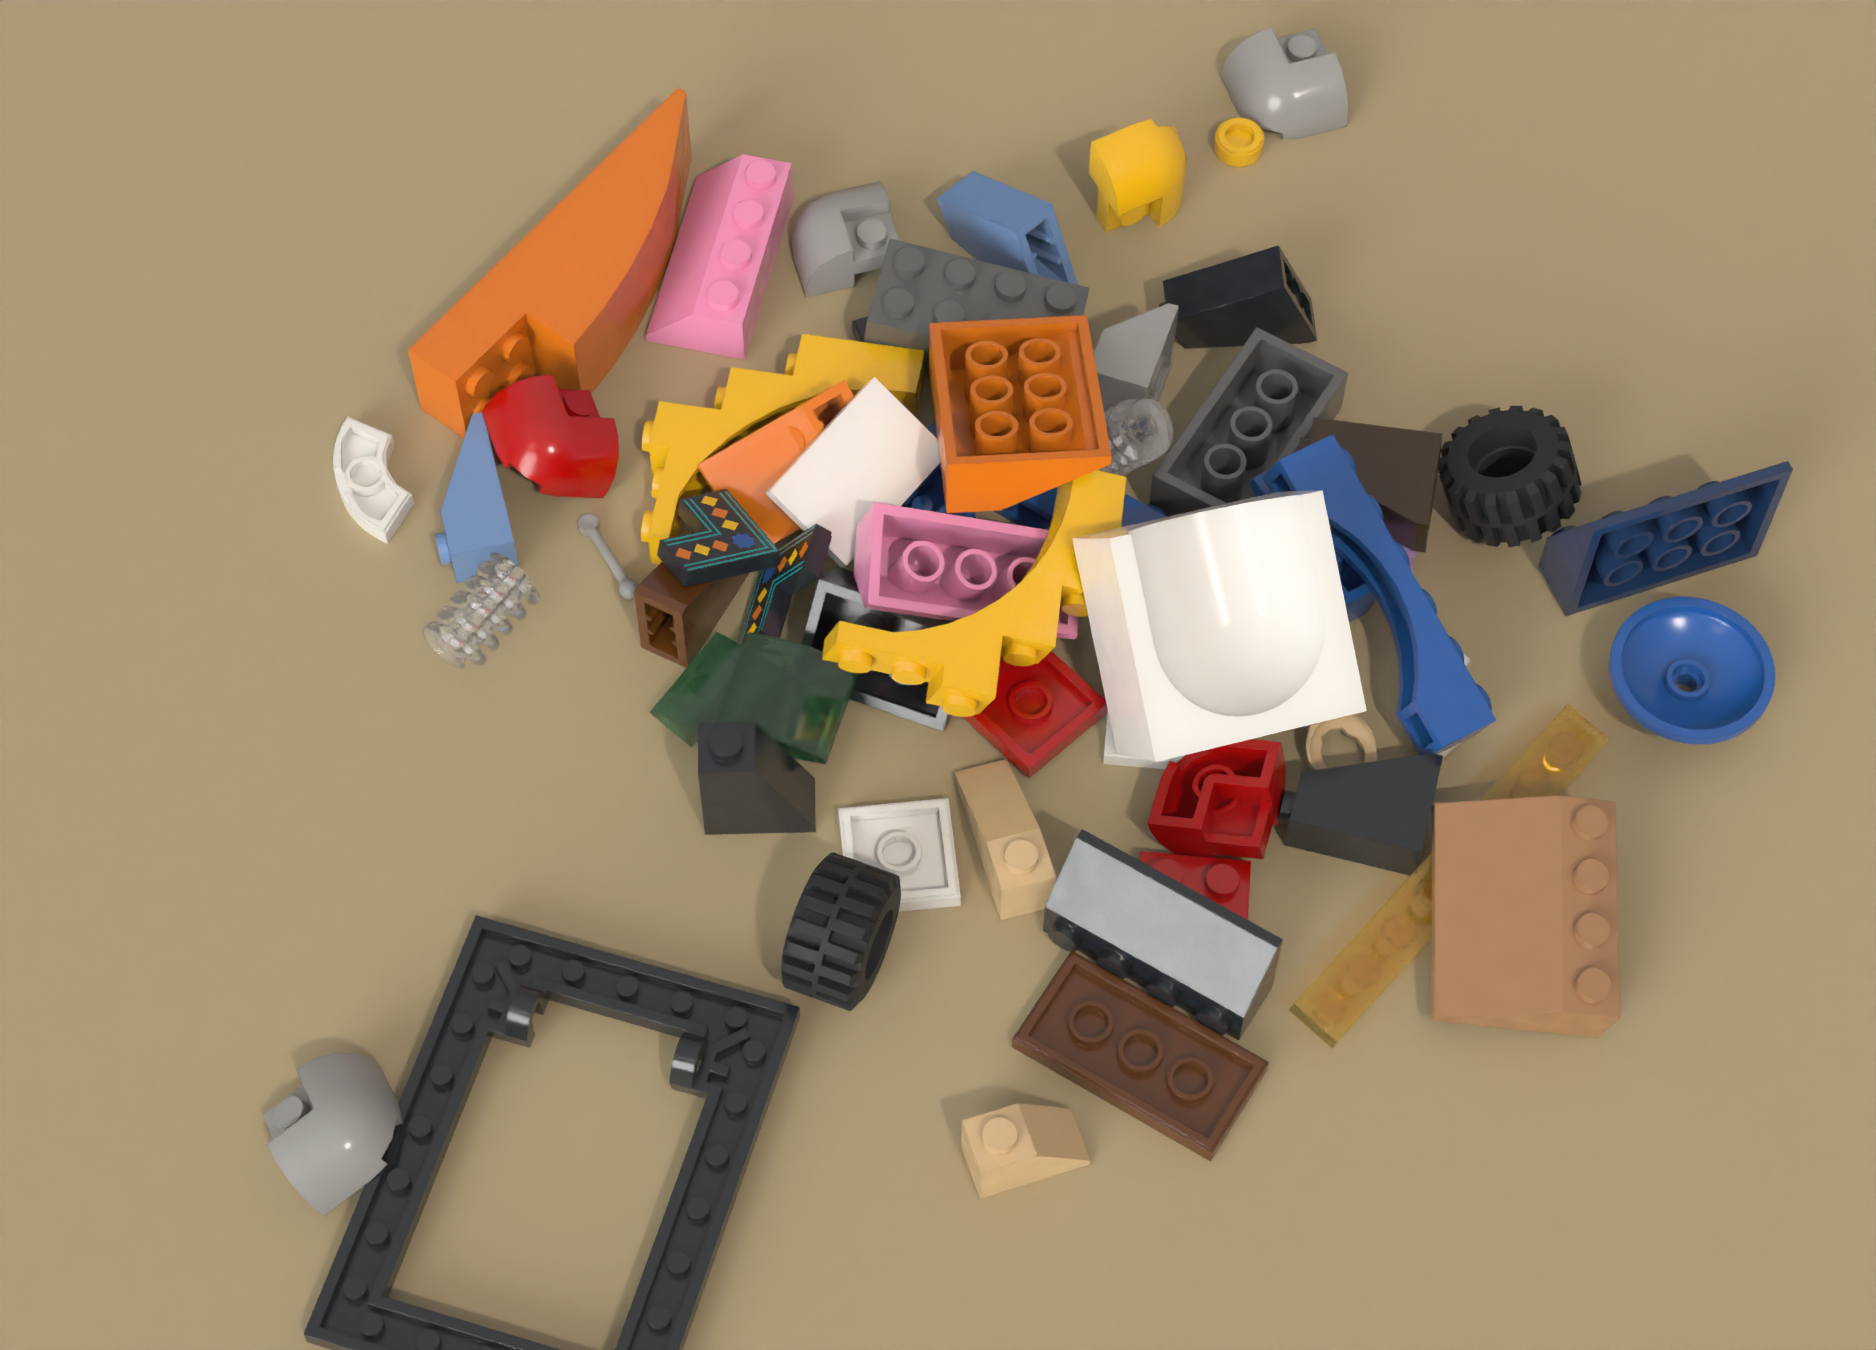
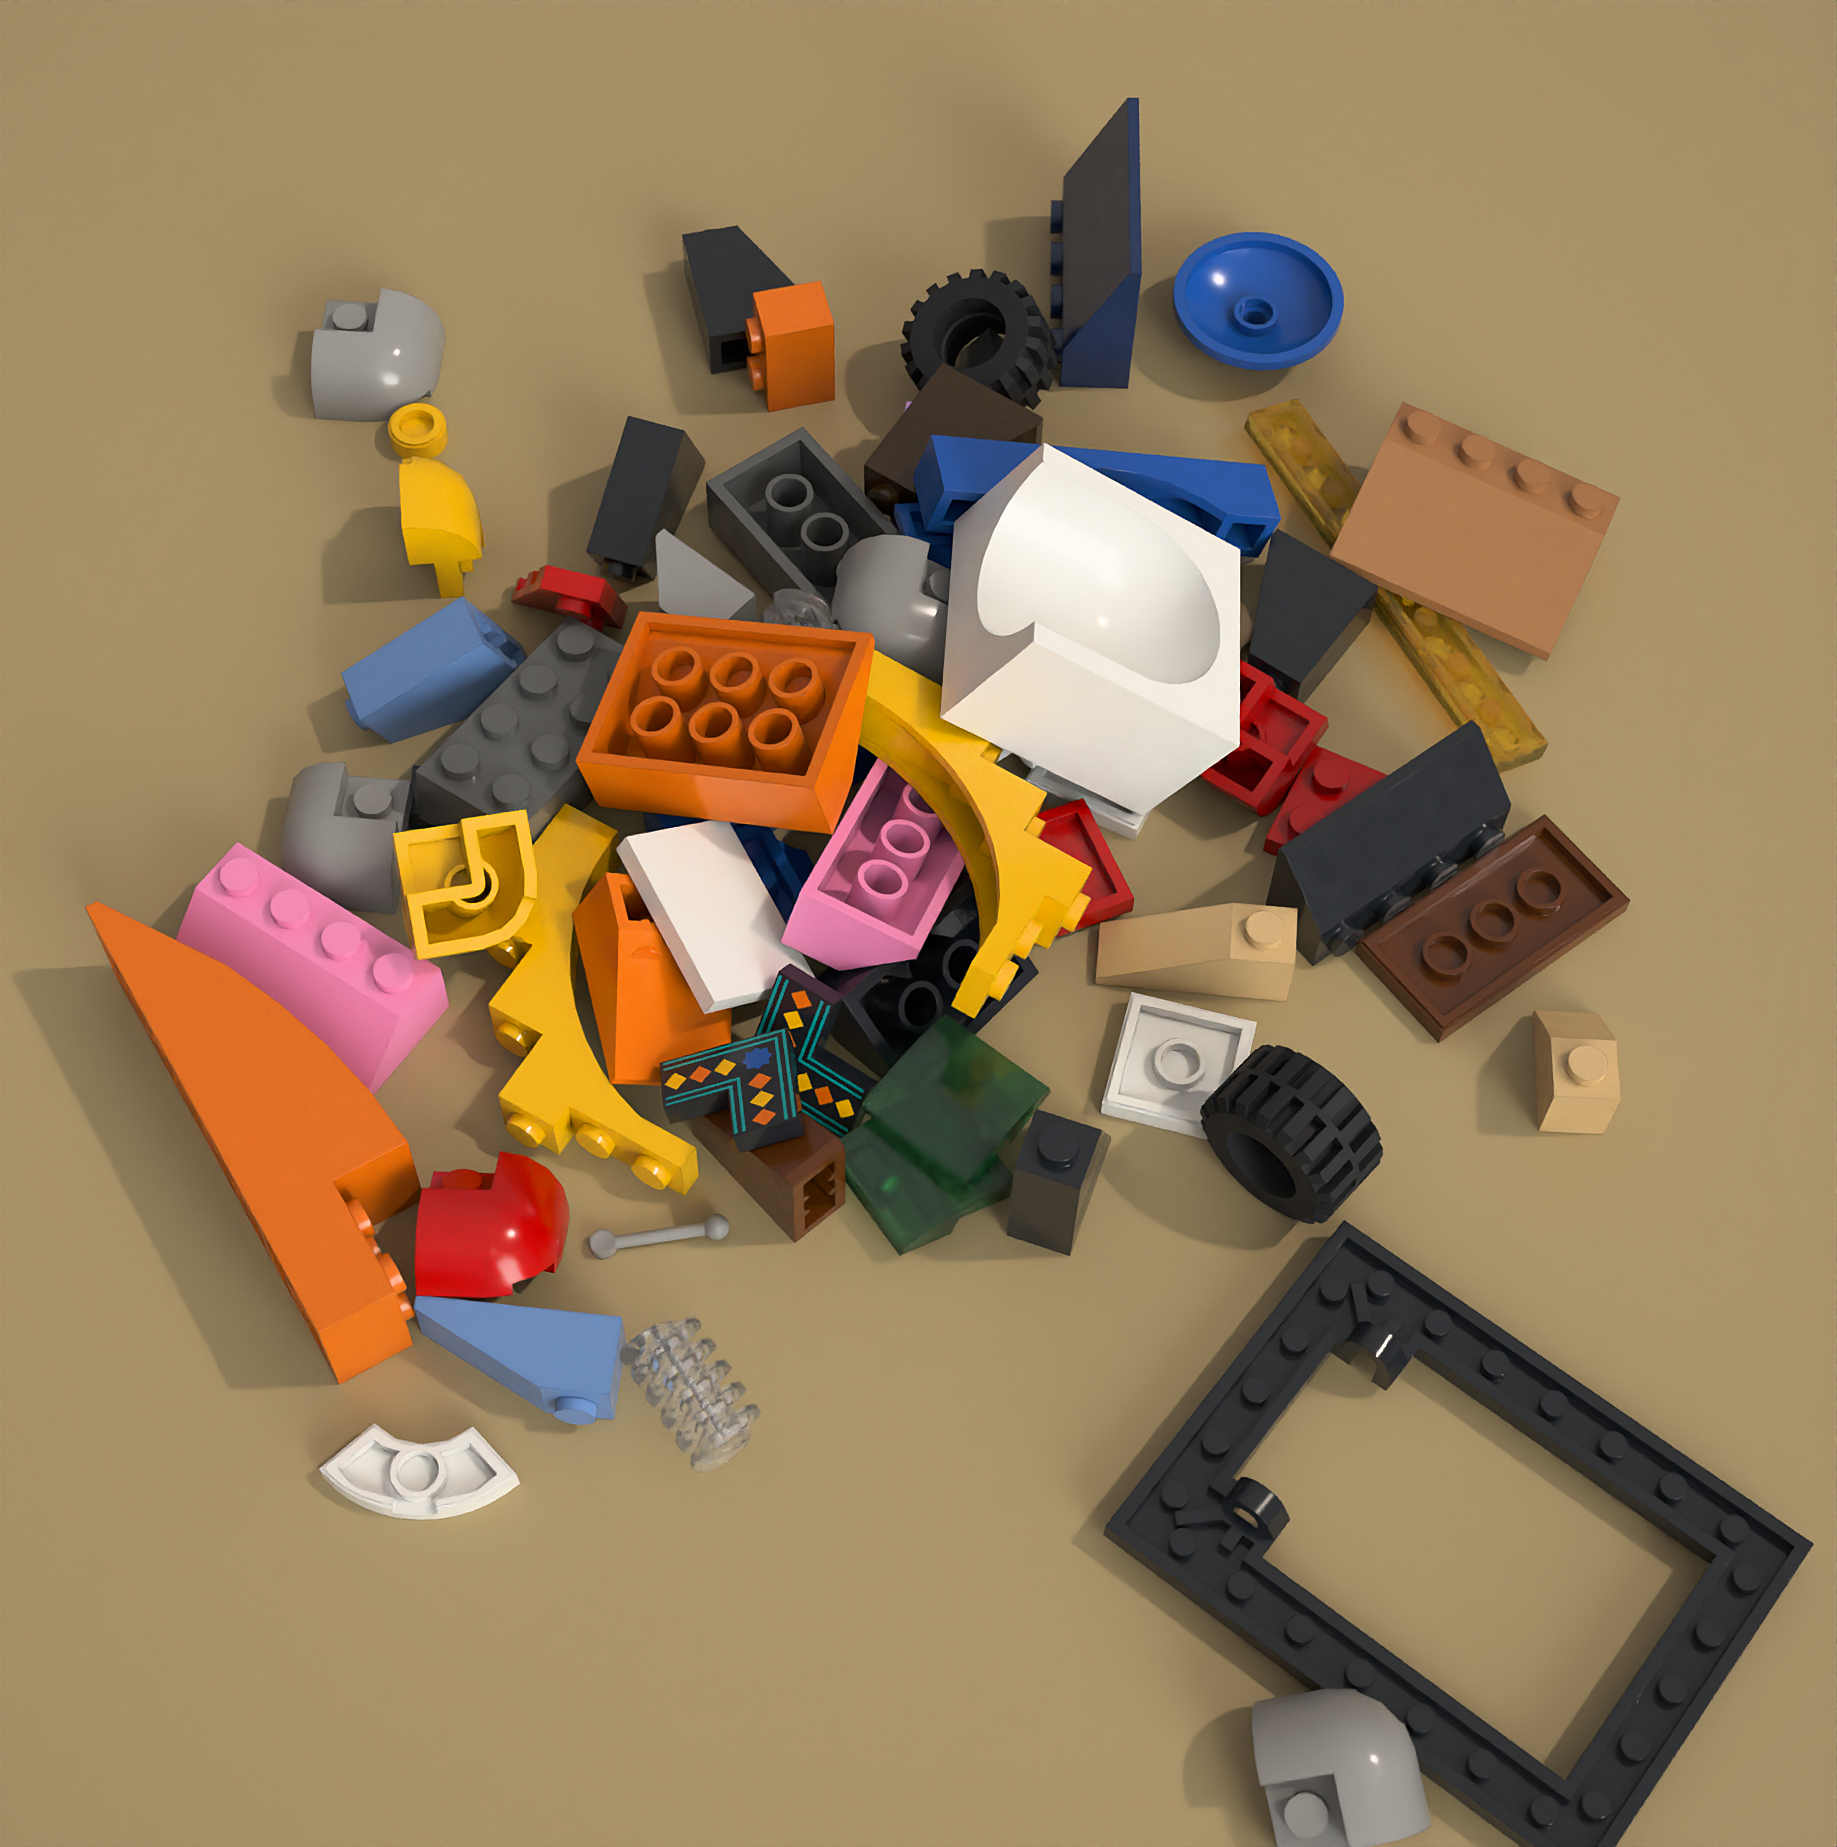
camera: 70 degrees left, 0 degrees up
none -> yellow brick [391,809,538,961]
none -> red wing [511,565,628,633]
none -> black slope [682,225,795,374]
none -> orange brick [745,280,835,412]
none -> light grey brick [832,534,951,686]

